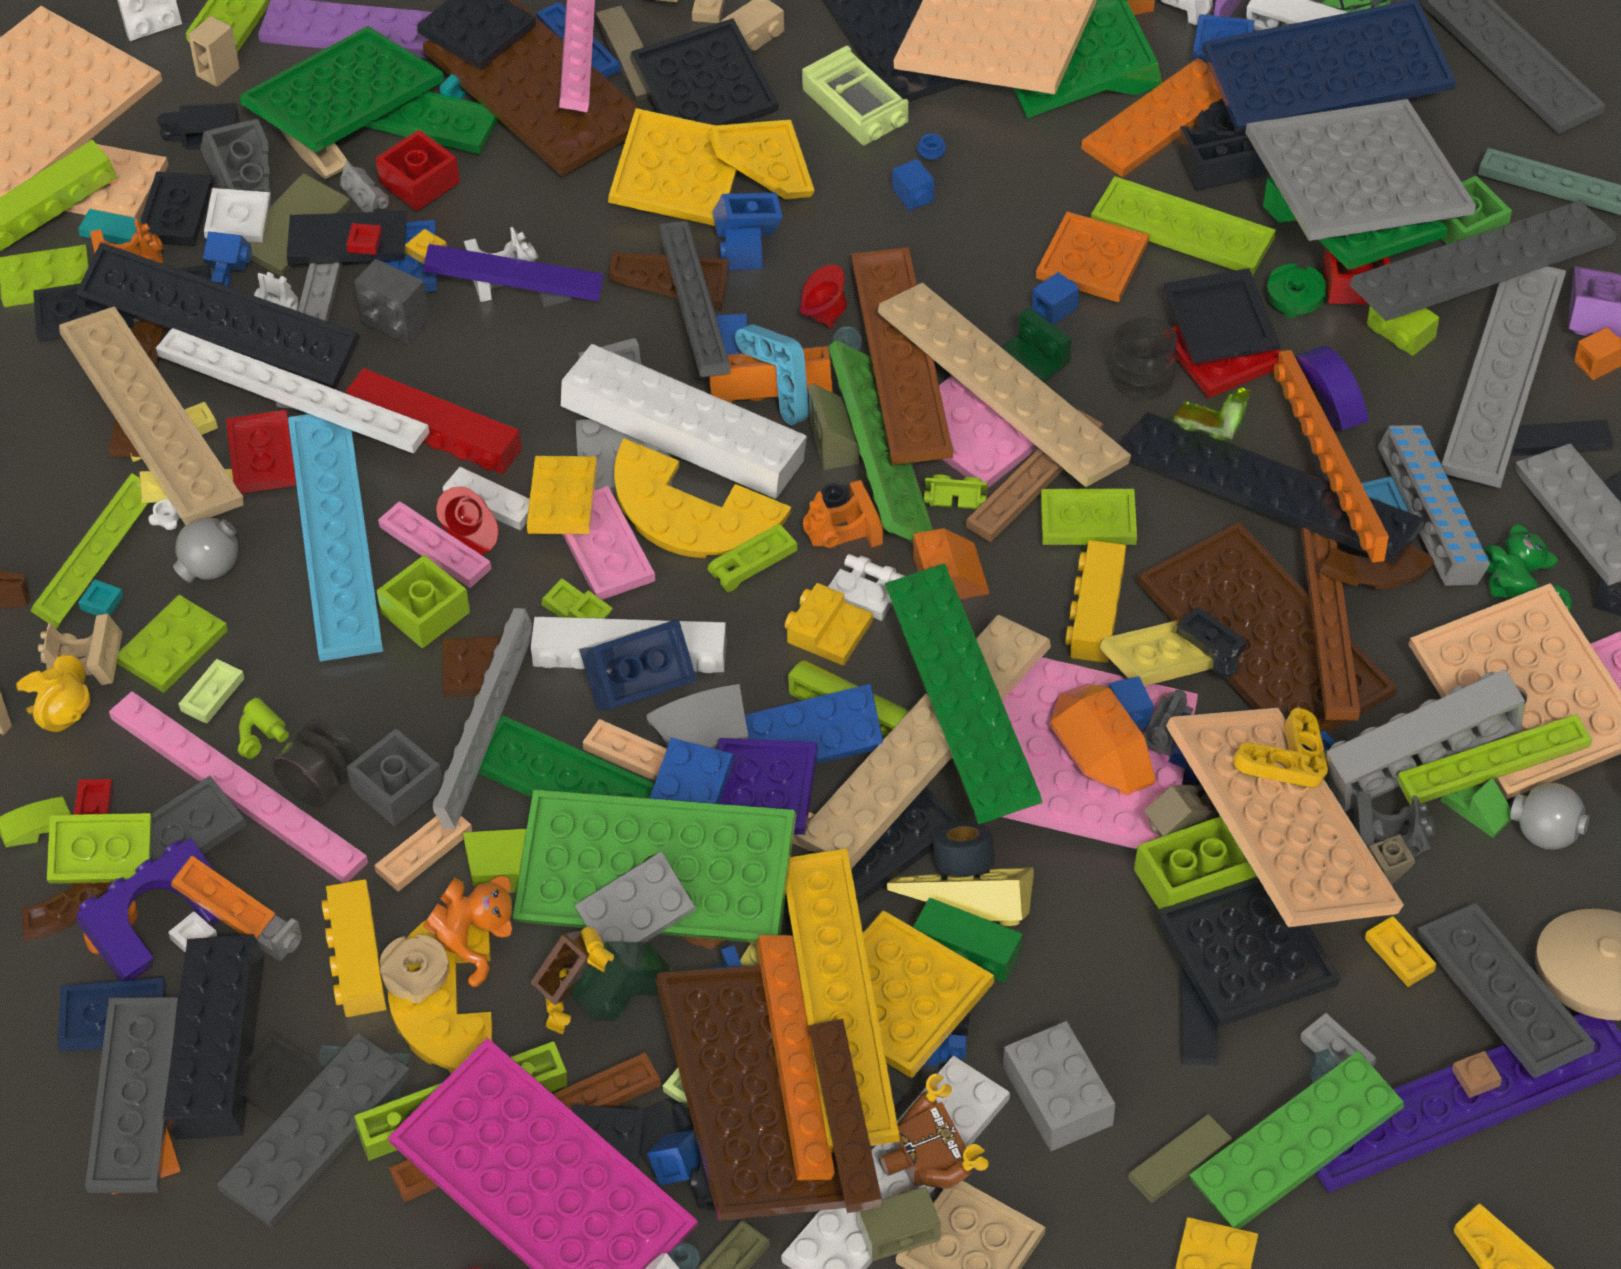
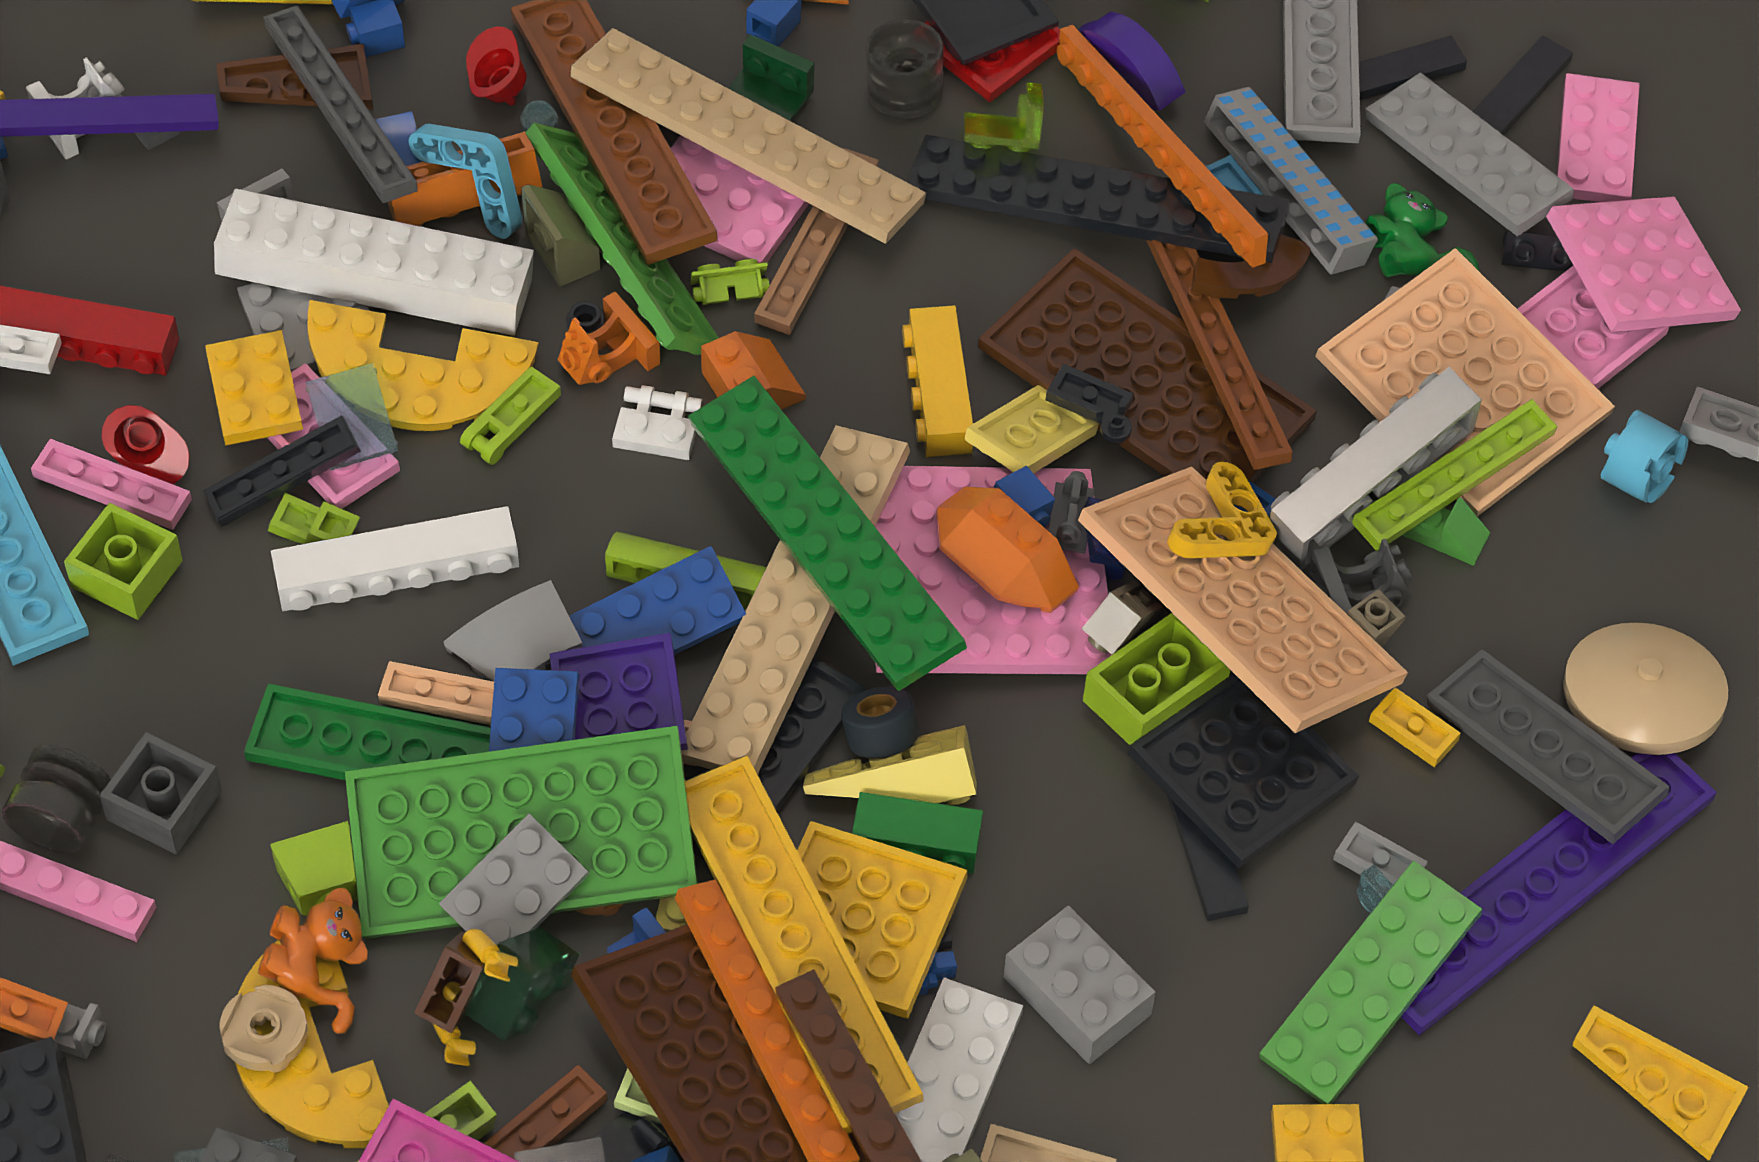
camera: 20 degrees left, 5 degrees up
yellow brick [321,879,387,1017] -> none
light nougat plate [374,816,472,892] -> none
light grey plate [433,608,533,829] -> none
reddish brown plate [442,635,503,698] -> none
white plate [443,467,530,530] -> none
dark blue slope [579,619,697,711] -> none
yellow plate [785,583,873,666] -> none
dark orange torso [880,1074,988,1189] -> none
lime plate [1041,489,1137,545] -> none
olive tile [1128,1114,1232,1203] -> none
medium nougat plate [1452,1051,1502,1098] -> none
light grey brick [1511,783,1589,850] -> none
none -> black tile [203,415,361,527]
none -> clear light blue piece [306,363,398,470]

